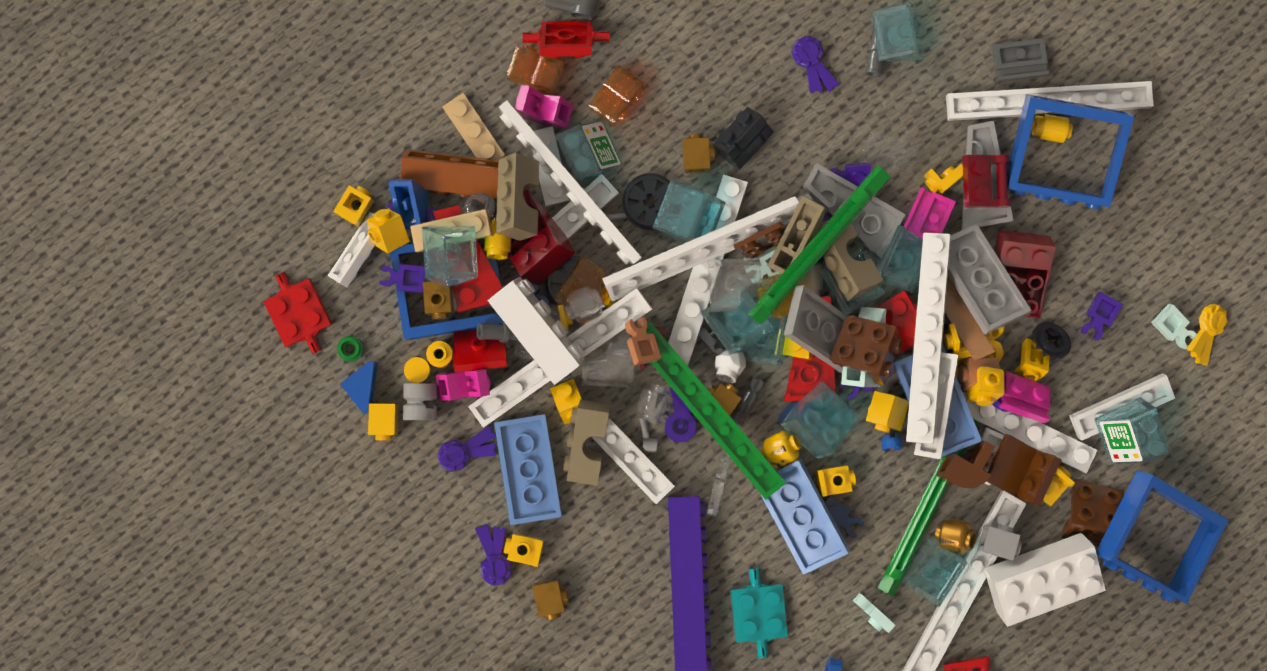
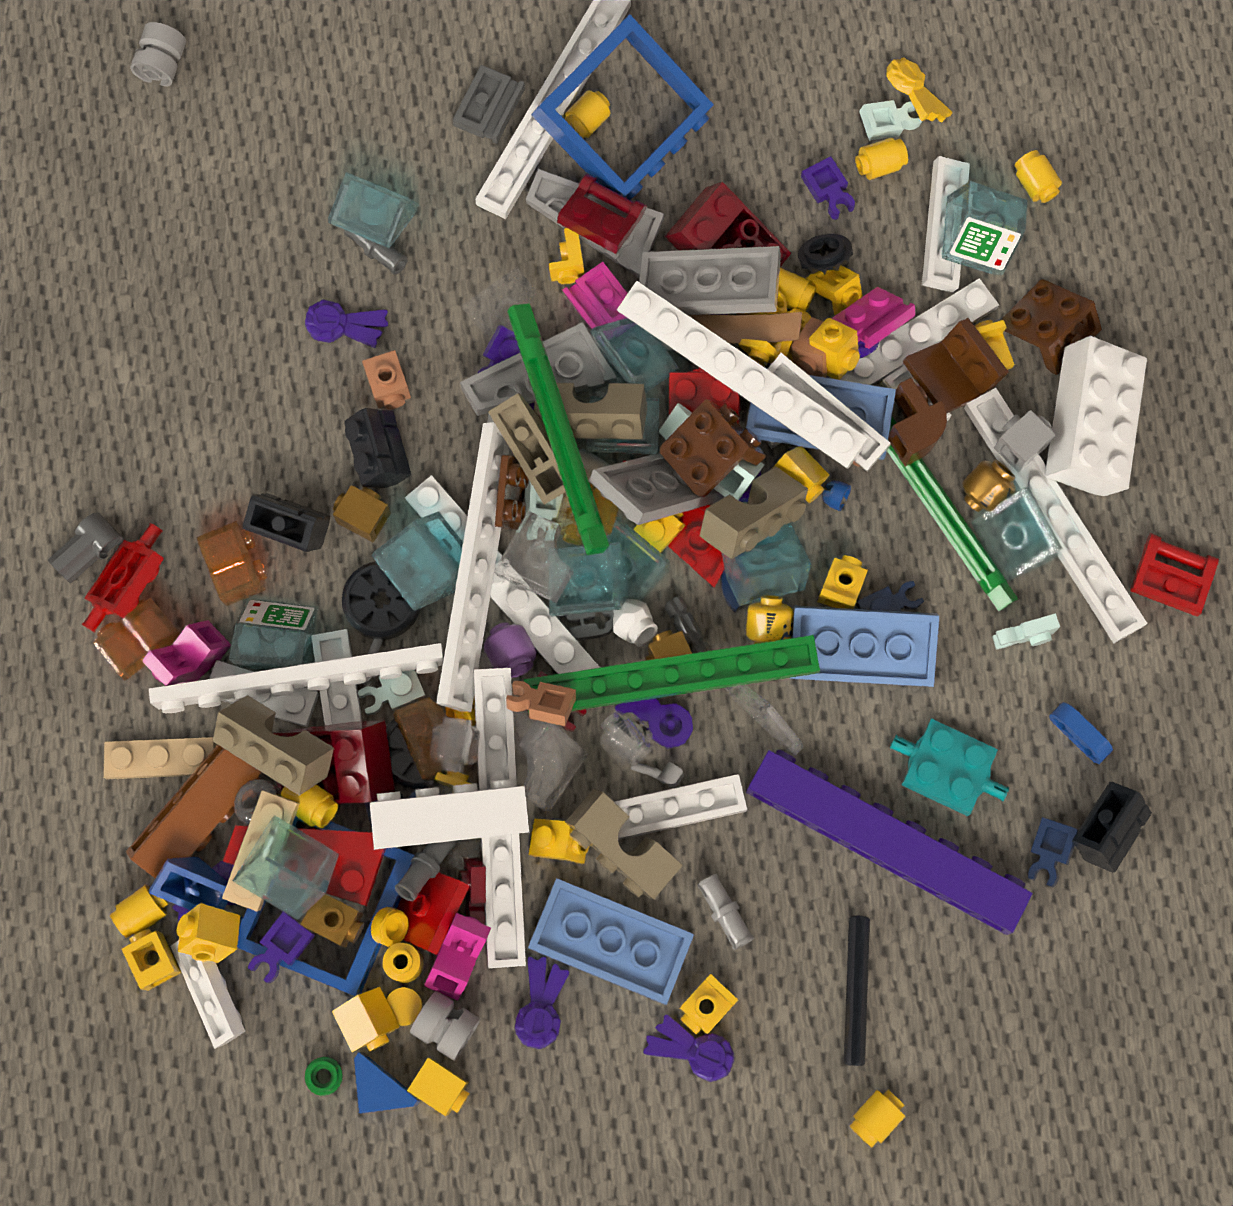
camera: 60 degrees left, 10 degrees down
red plate [263,272,333,354] -> none
pearl gold brick [532,579,569,620] -> none
blue window [1096,470,1229,604] -> none
none -> yellow brick [110,884,169,938]
none -> black brick [243,493,330,552]
none -> yellow brick [332,987,400,1052]
none -> light aqua plate [358,670,426,715]
none -> nougat brick [362,350,411,410]
none -> yellow tile [371,907,408,947]
none -> dark red plate [458,857,486,925]
none -> medium lavender head [484,623,537,678]
none -> light grey pin [696,874,755,950]
none -> dark tan arch [700,466,808,559]
none -> yellow brick [778,267,817,312]
none -> black axle [844,915,870,1066]
none -> yellow brick [855,138,908,180]
none -> yellow brick [1014,150,1062,203]

